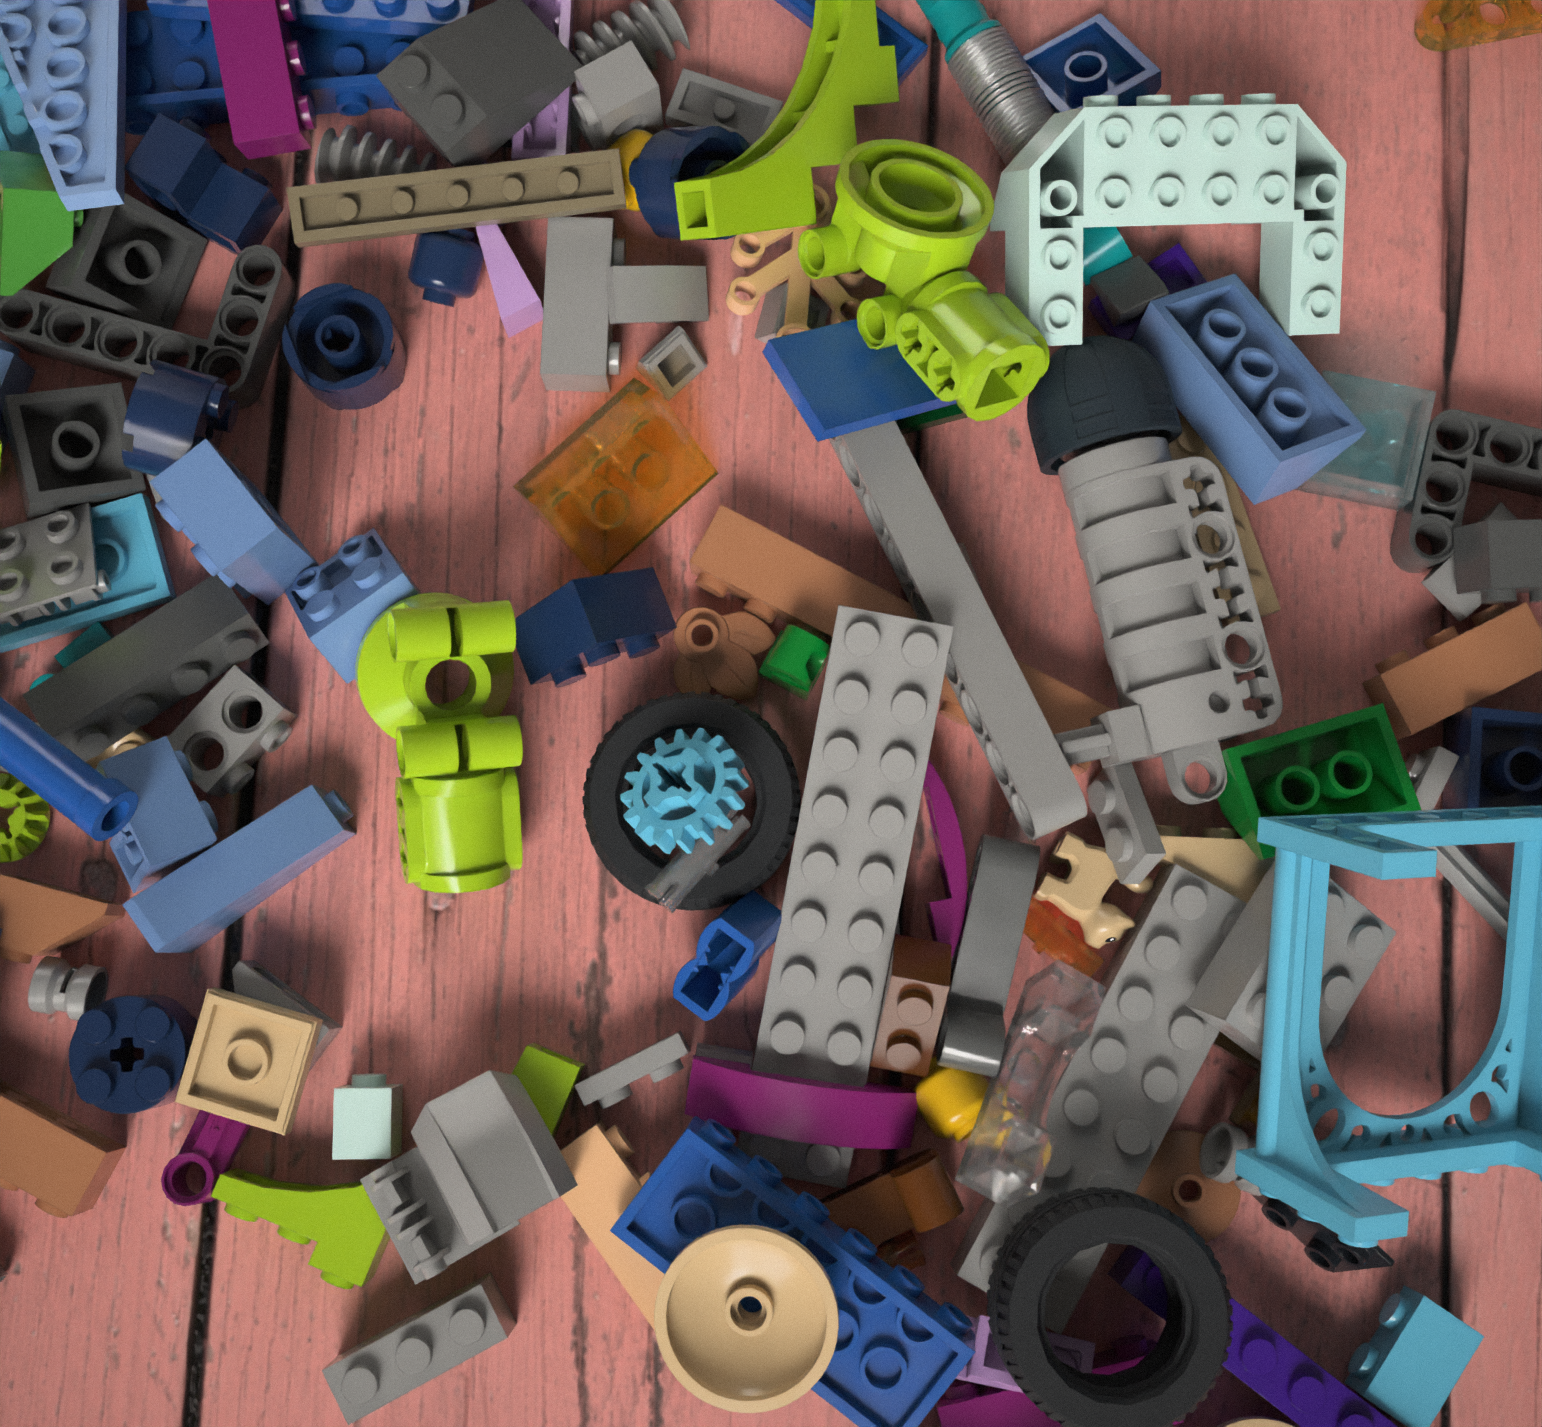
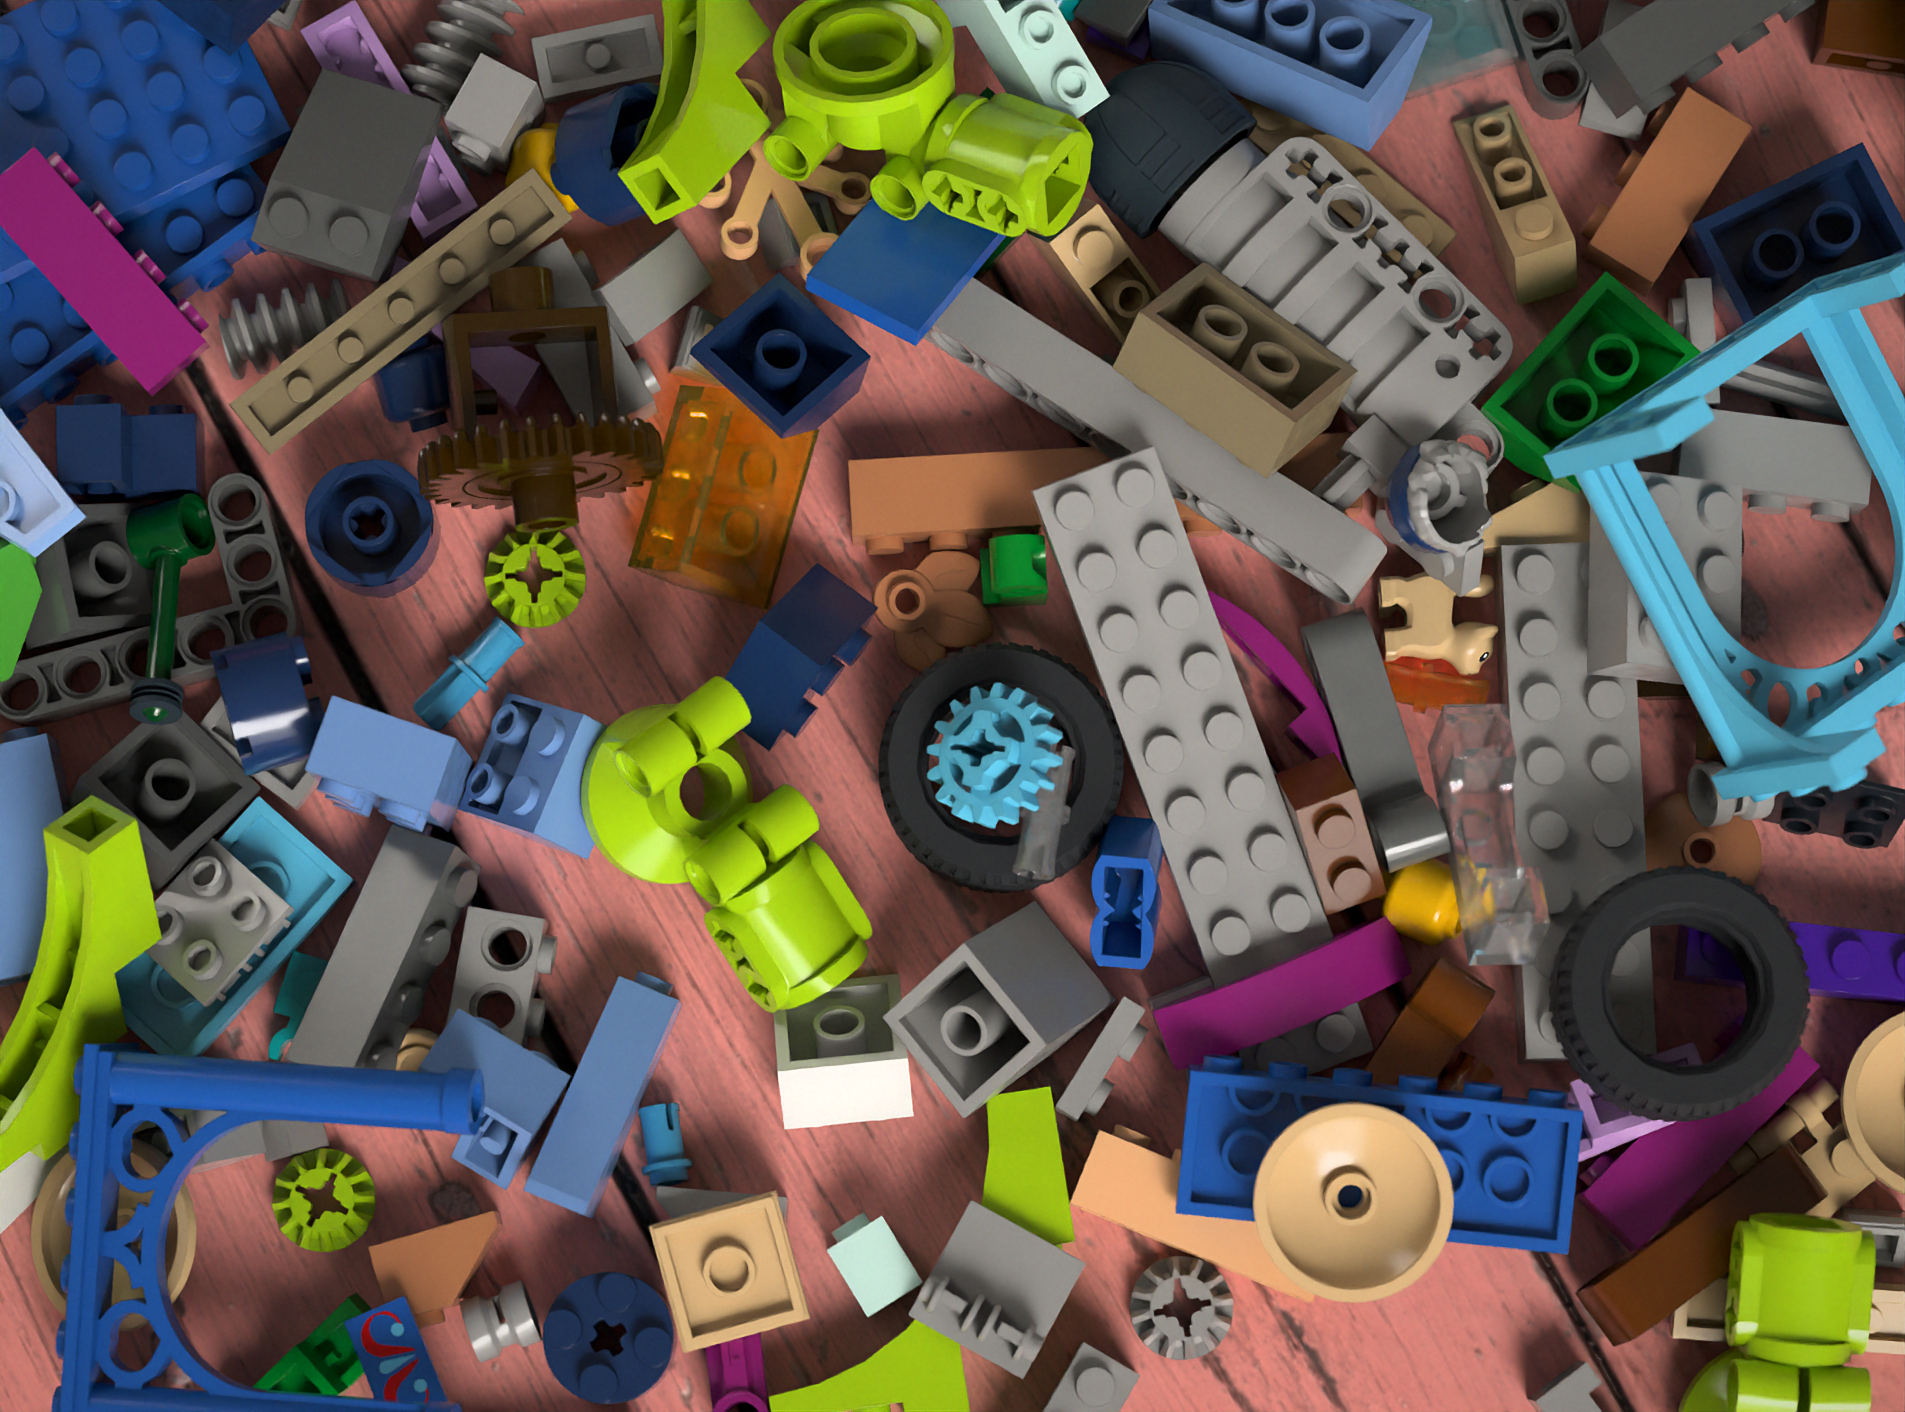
camera: 30 degrees left, 0 degrees up
light grey slope [411,1070,578,1246] -> none
none -> dark green piece [126,493,216,725]
none -> dark azure axle [413,616,525,731]
none -> dark brown piece [417,266,665,532]
none -> lime gear [483,531,586,628]
none -> dark azure pin [638,1103,693,1187]
none -> dark blue slope [690,272,871,439]
none -> white slope [773,974,913,1129]
none -> light grey slope [882,901,1116,1118]
none -> tan slope [1026,197,1162,351]
none -> dark tan brick [1113,262,1358,479]
none -> light grey gear [1130,1256,1233,1360]
none -> light grey hair [1385,439,1493,558]
none -> tan slope [1452,104,1578,306]
none -> light grey brick [1670,409,1872,523]

